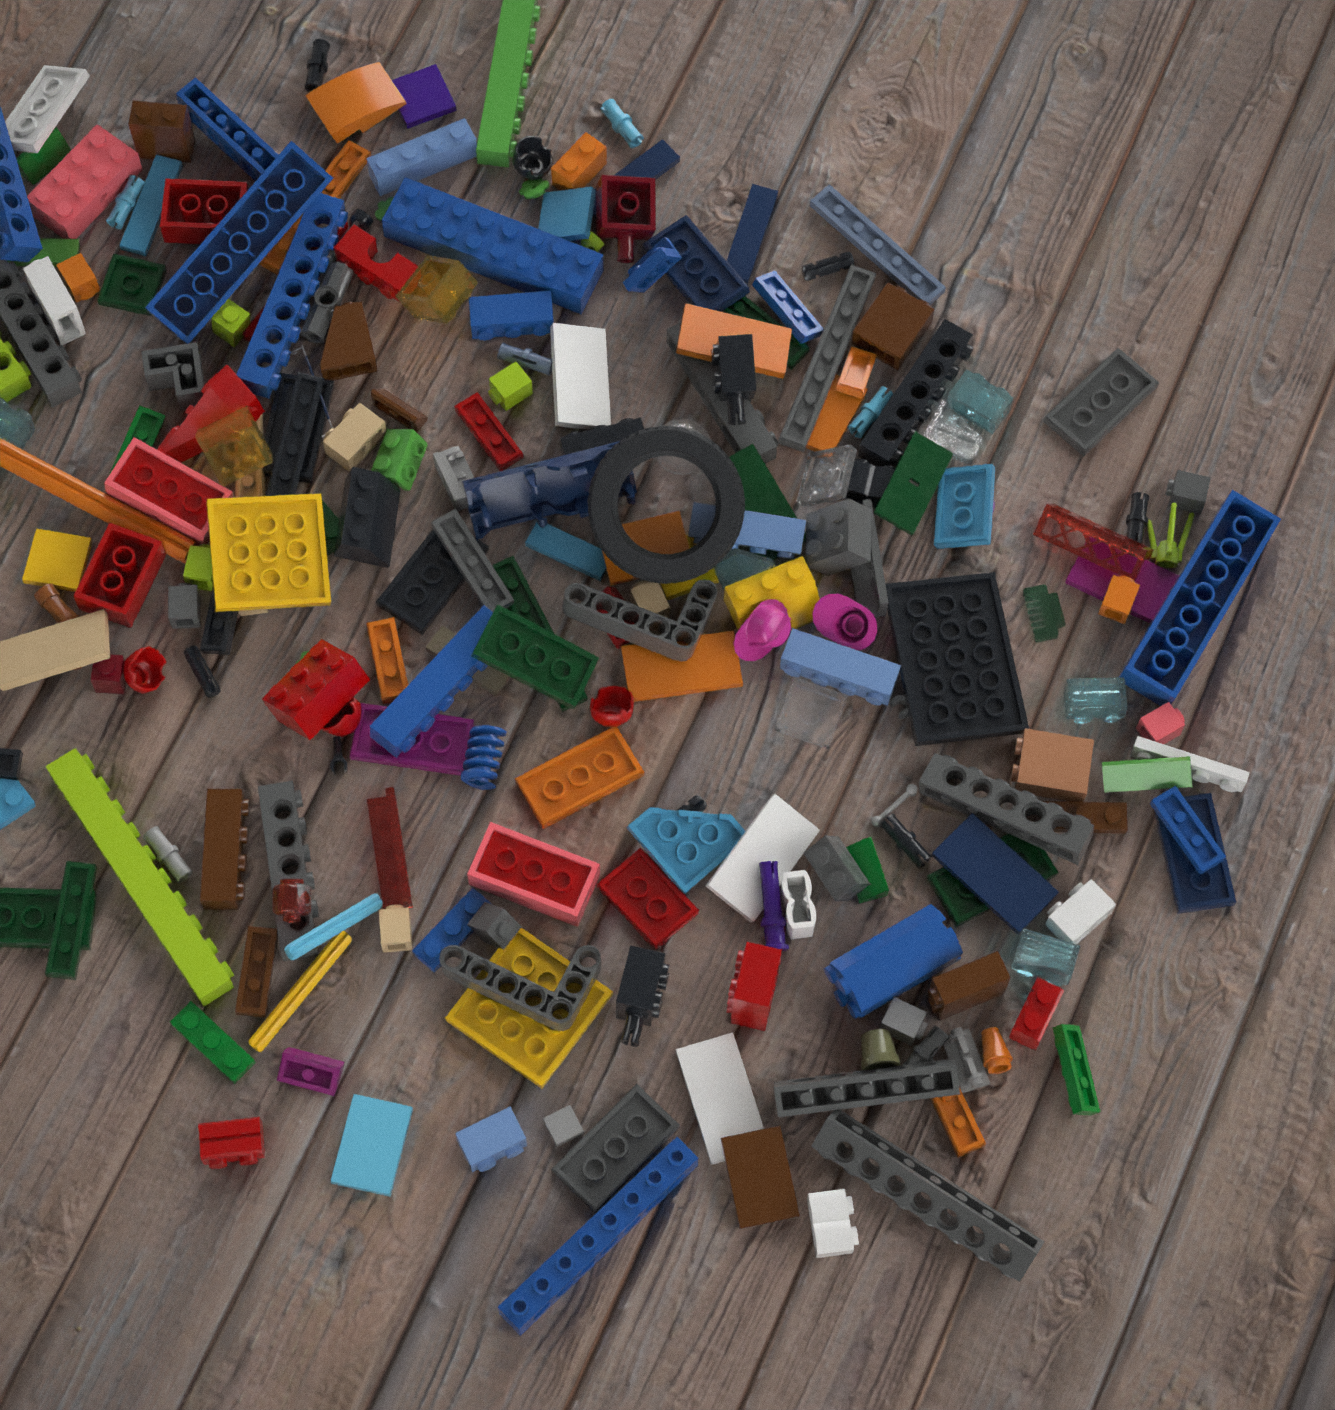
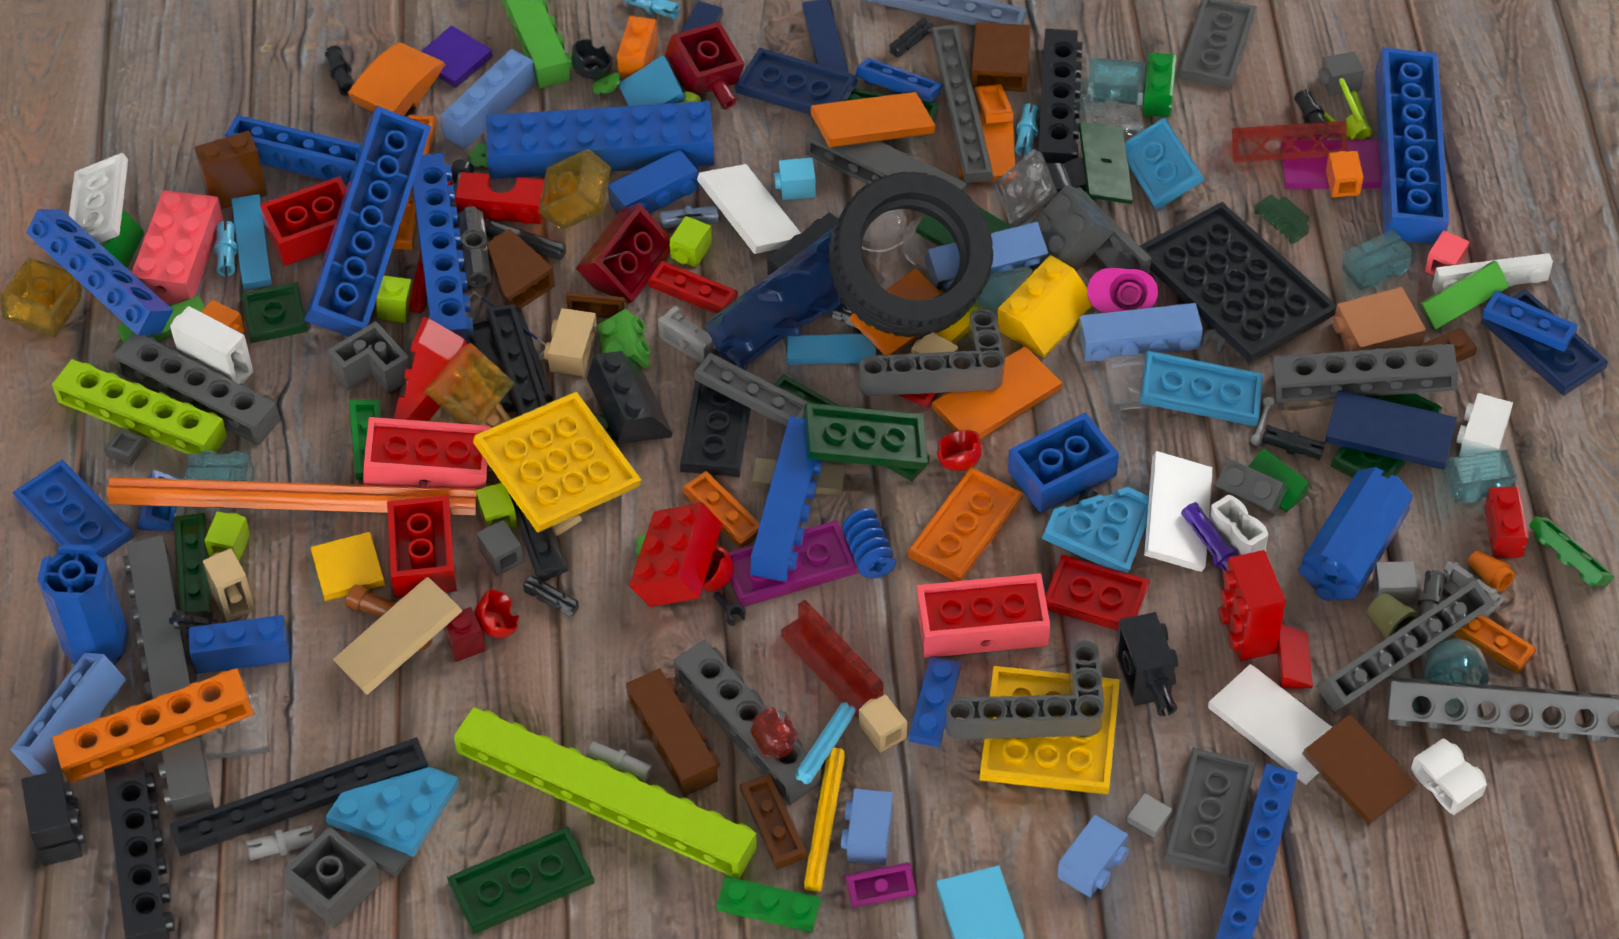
camera: 25 degrees left, 15 degrees down
dark green tile [45,861,97,980] -> none
dark grey brick [467,902,522,950] -> none
blue bracket [622,237,682,293] -> none
black brick [711,334,756,425] -> none
dark pink piece [733,599,791,661] -> none
reddish brown brick [925,951,1011,1021] -> none
none -> black axle [486,221,566,260]
none -> dark red slope [576,203,671,304]
none -> medium azure brick [774,158,816,200]
none -> medium blue brick [841,789,893,865]
none -> blue brick [1008,412,1119,513]
none -> dark azure tile [1139,351,1263,427]
none -> green brick [1143,52,1176,118]
none -> red slope [1277,625,1313,689]
none -> clear light blue cylinder [1424,638,1489,703]

